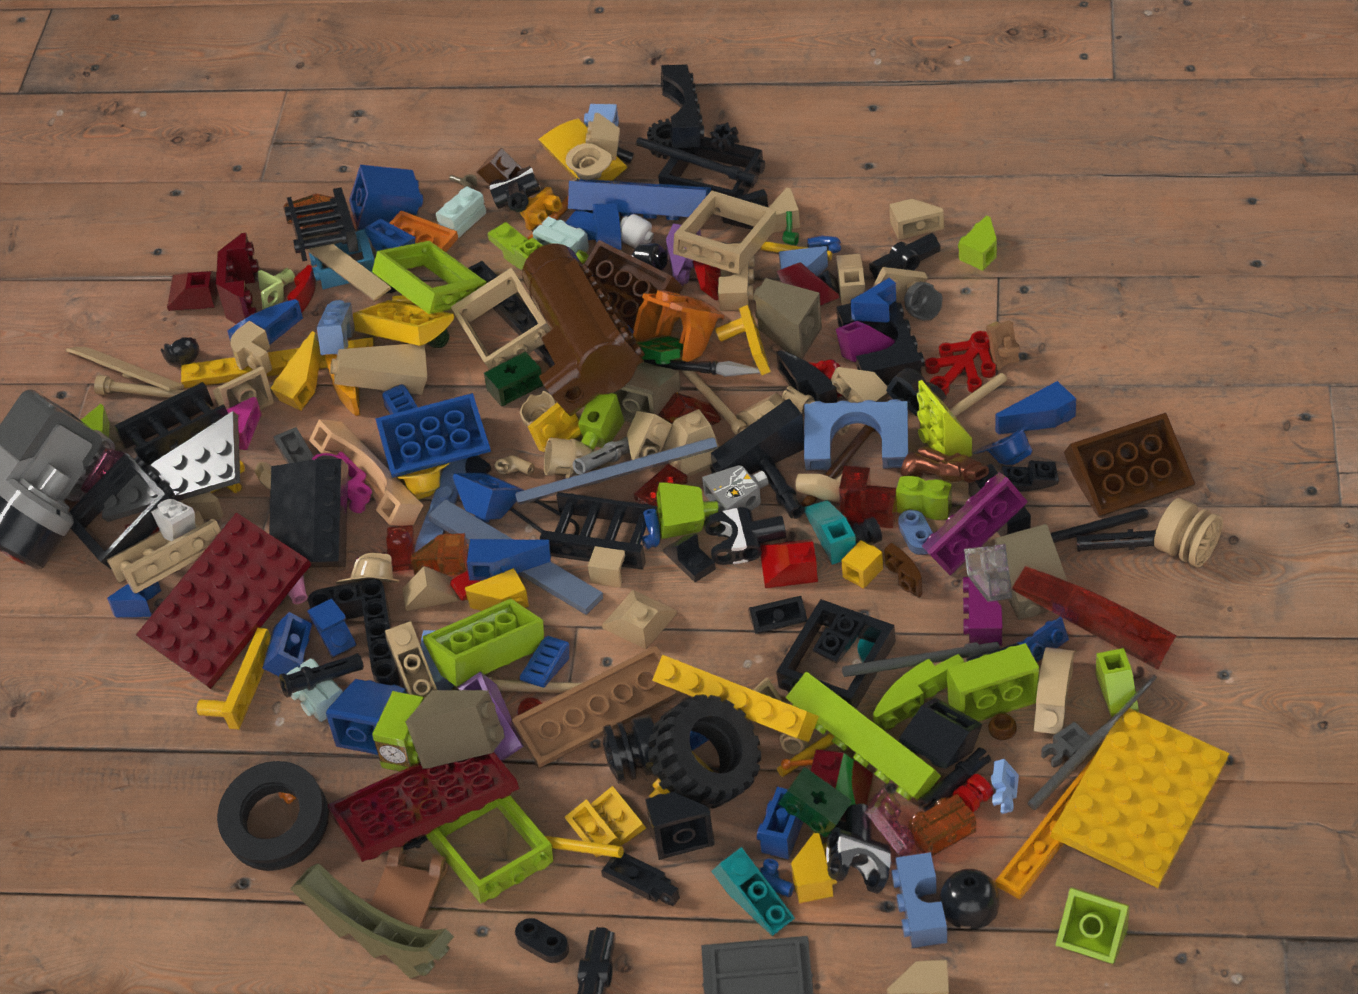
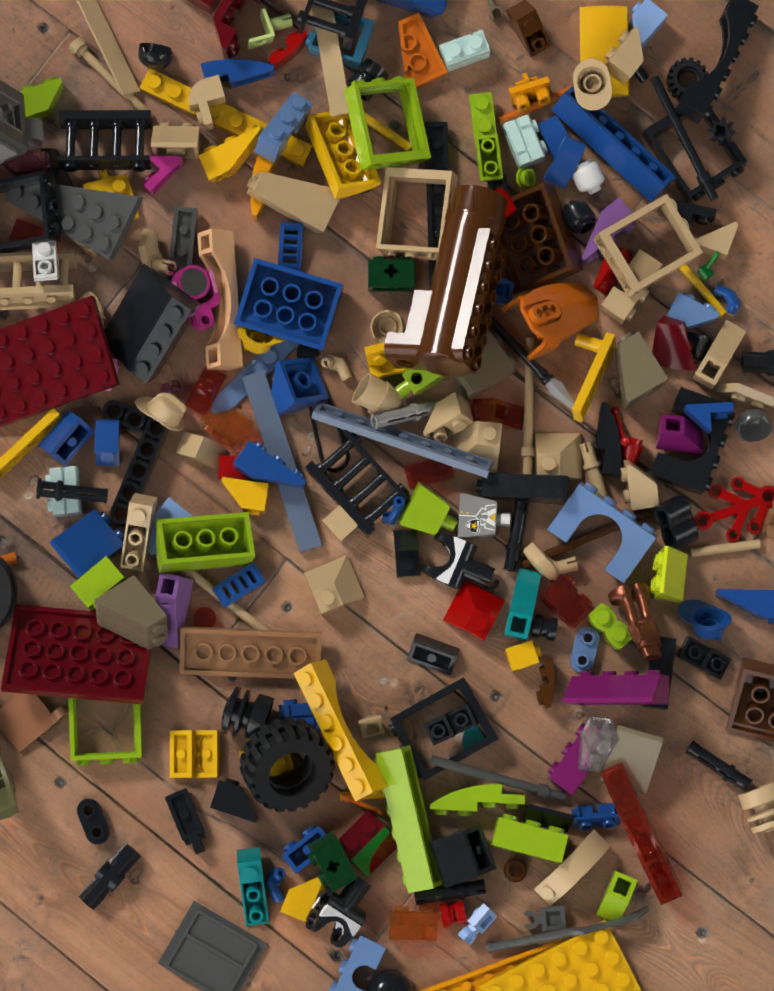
camera: 25 degrees right, 35 degrees up
blue slope [365,219,416,252] -> none
black connector [490,166,541,212] -> none
yellow bar [545,836,624,858] -> none
green plate [636,336,684,364] -> none
clear pink plate [865,788,915,857] -> none
black piece [1050,508,1149,543] -> none

